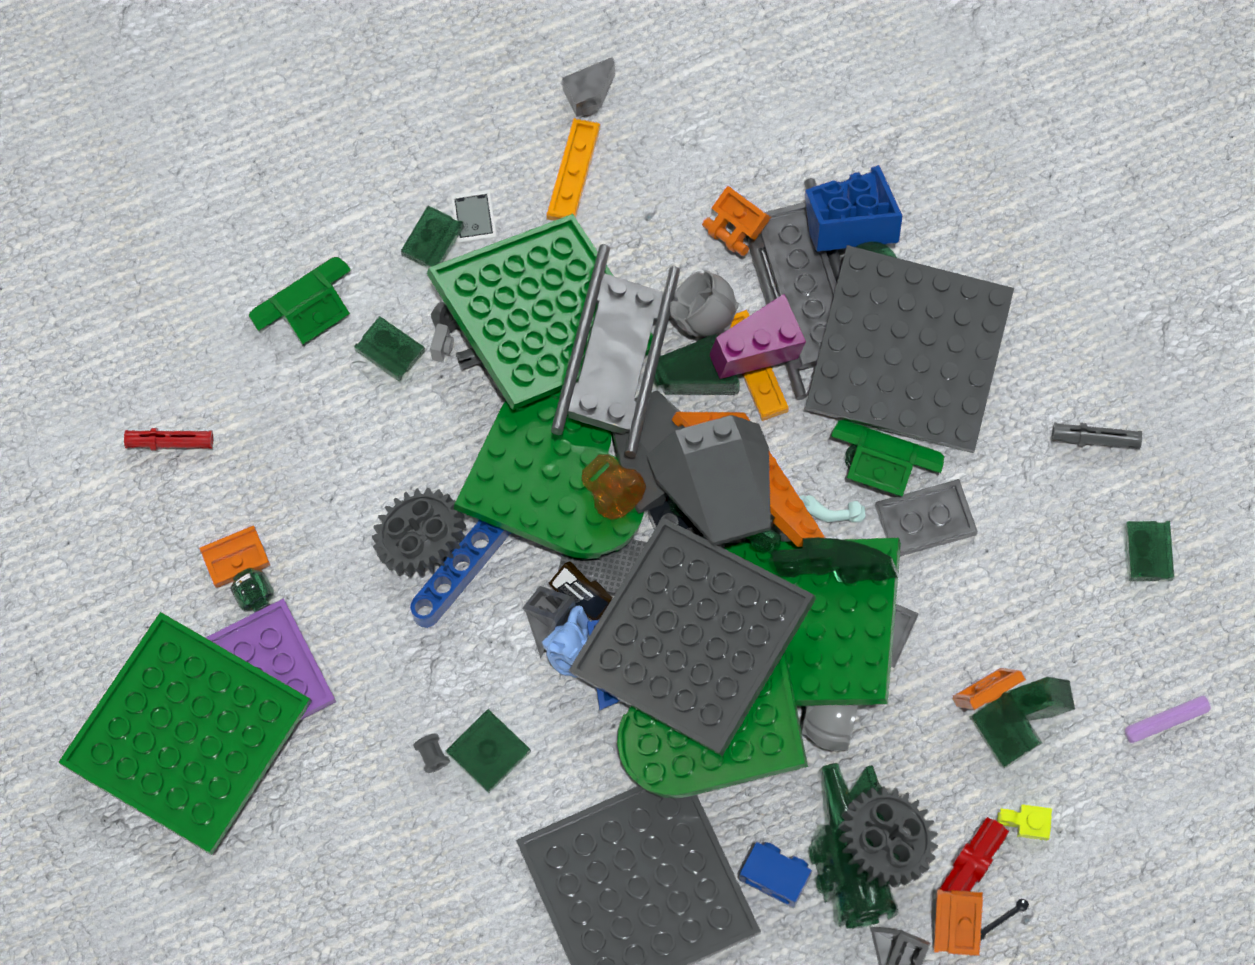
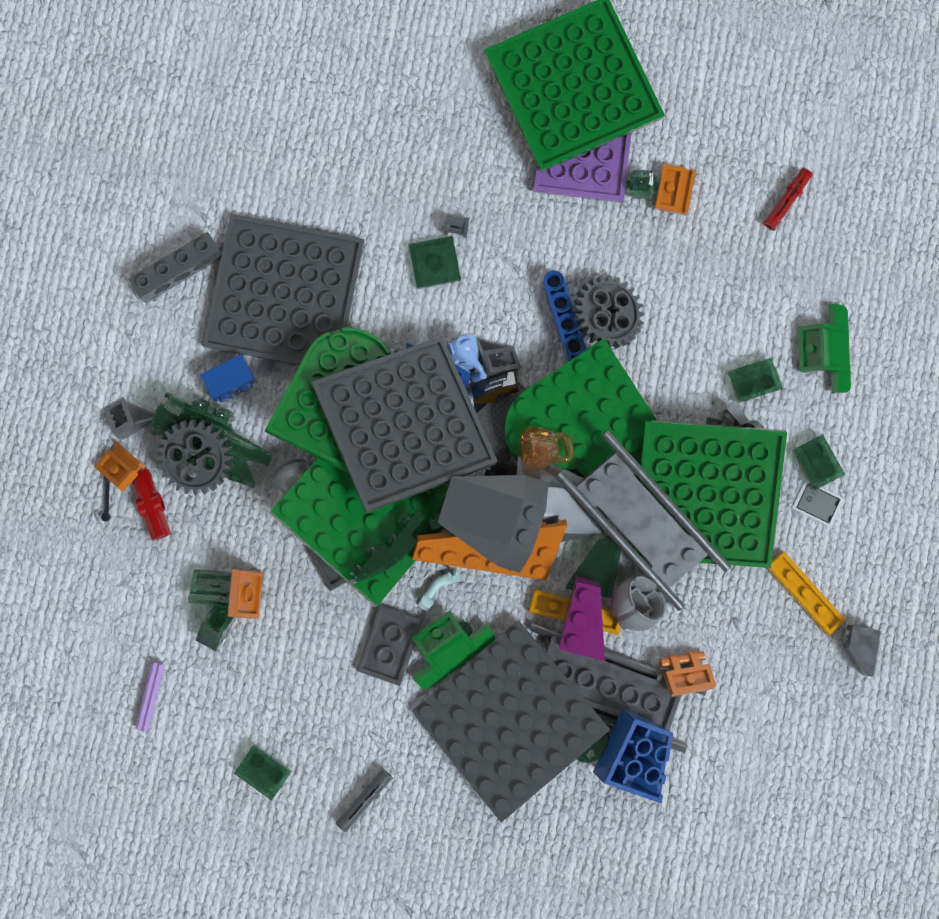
camera: 120 degrees right, 15 degrees up
neon yellow plate [997,804,1052,841] -> none

